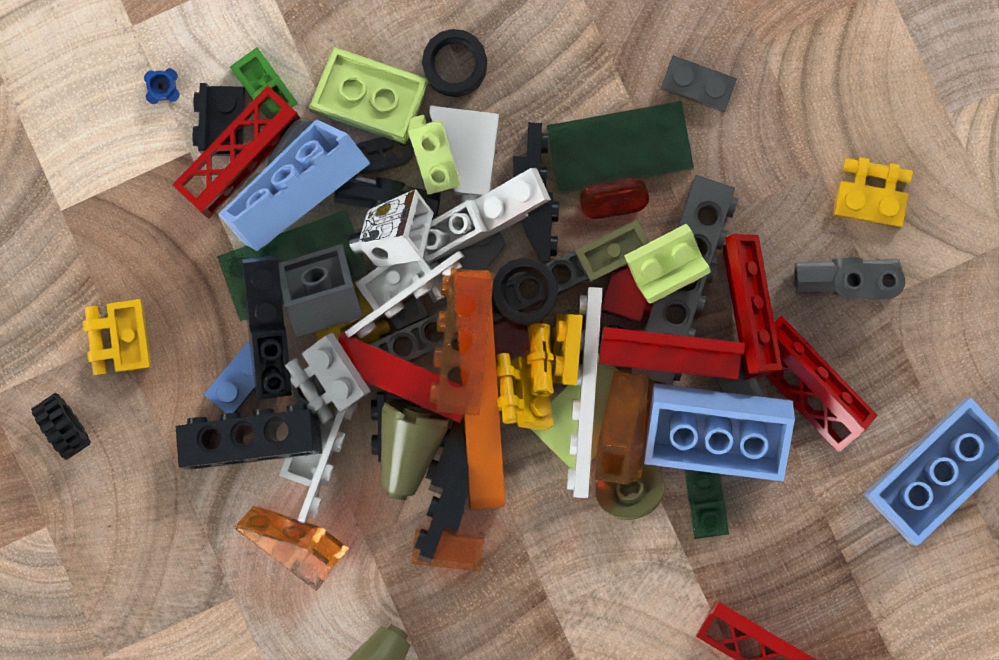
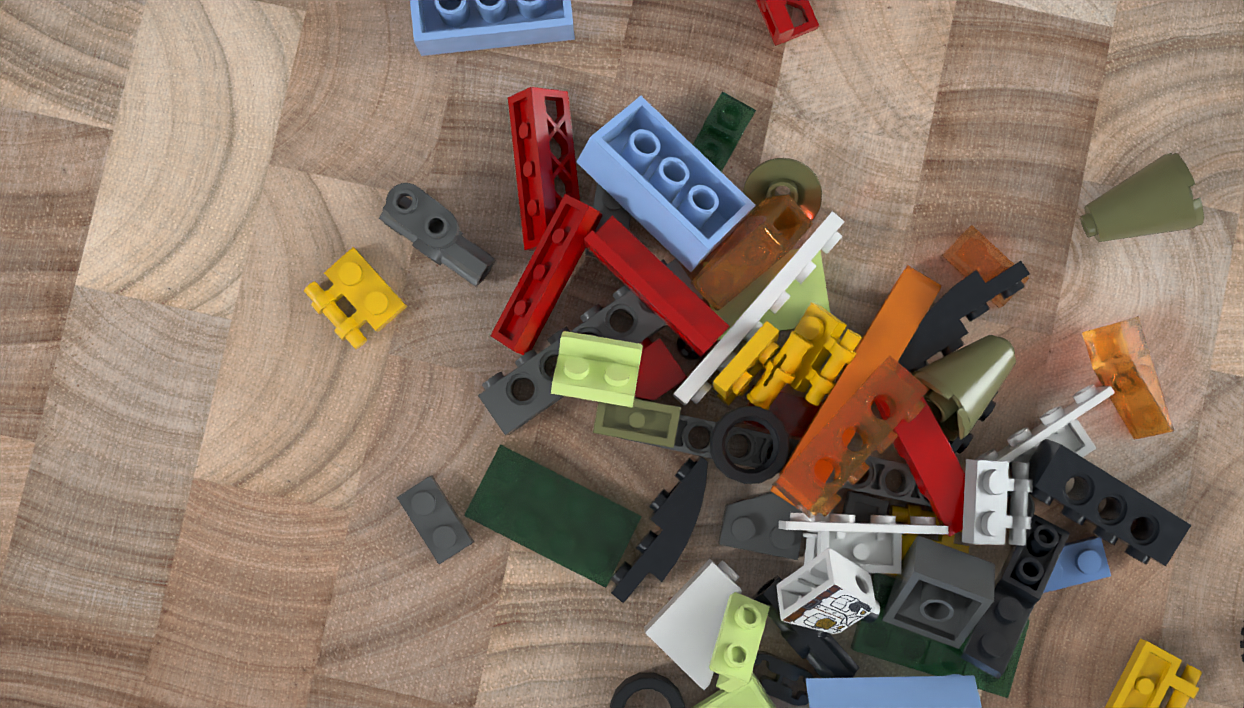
camera: 155 degrees left, 0 degrees up
white slope [423,168,551,263] -> none
clear red plate [579,178,649,219] -> none

